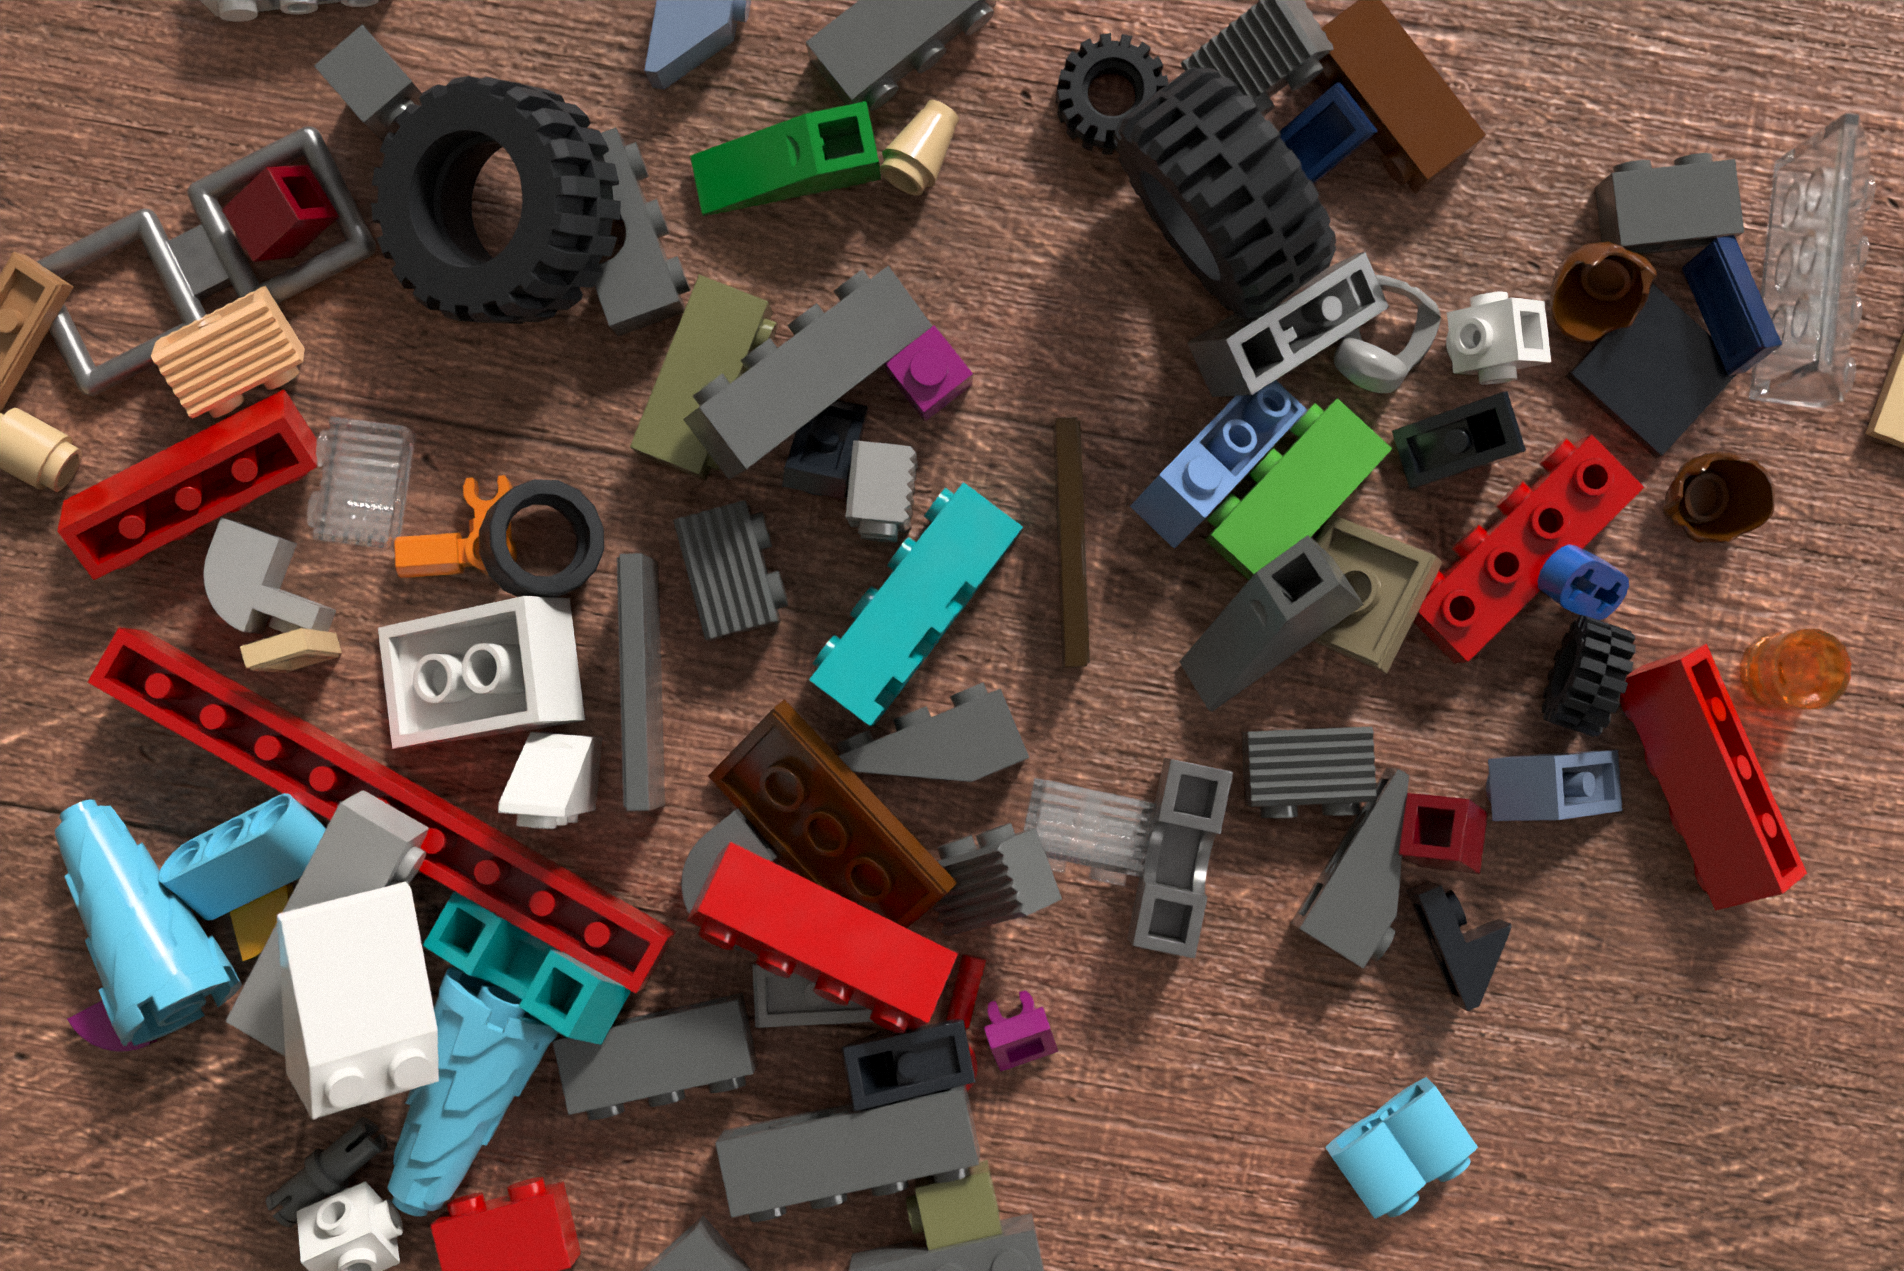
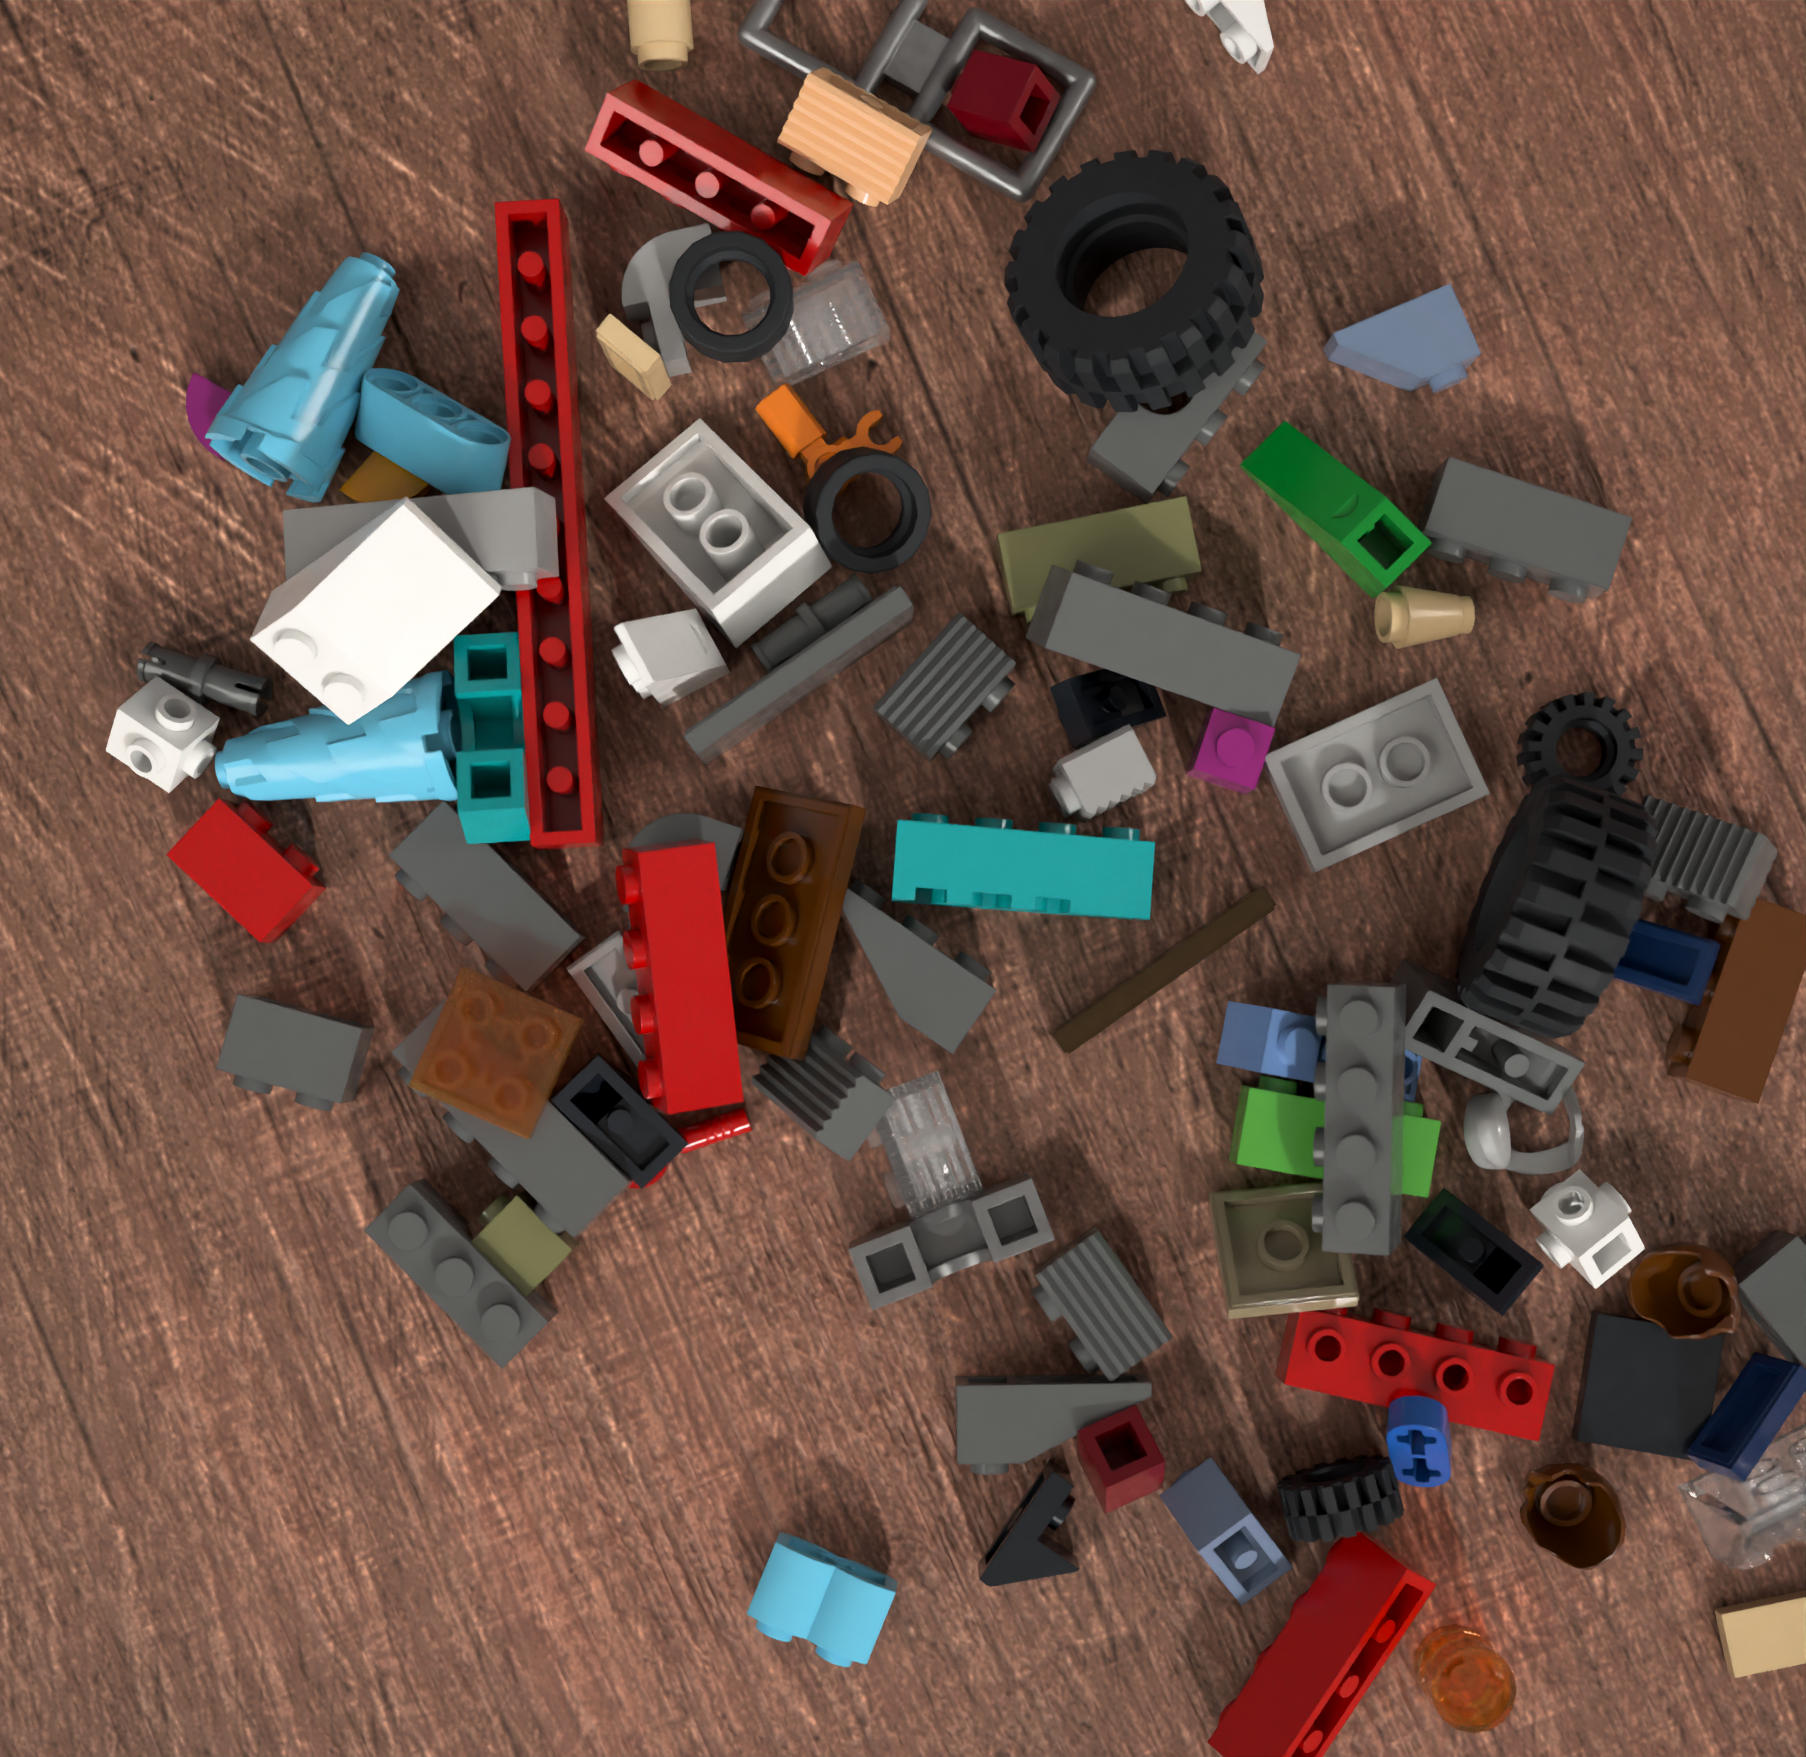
camera: 55 degrees right, 0 degrees up
dark grey brick [314,25,422,142] -> none
magenta tile [984,990,1059,1072] -> none
dark grey slope [1179,535,1364,712] -> none
none -> clear orange tile [408,966,584,1140]
none -> black tyre [669,231,794,363]
none -> dark grey pin [750,573,873,673]
none -> light grey plate [1263,678,1490,873]
none -> dark grey brick [1312,980,1406,1256]

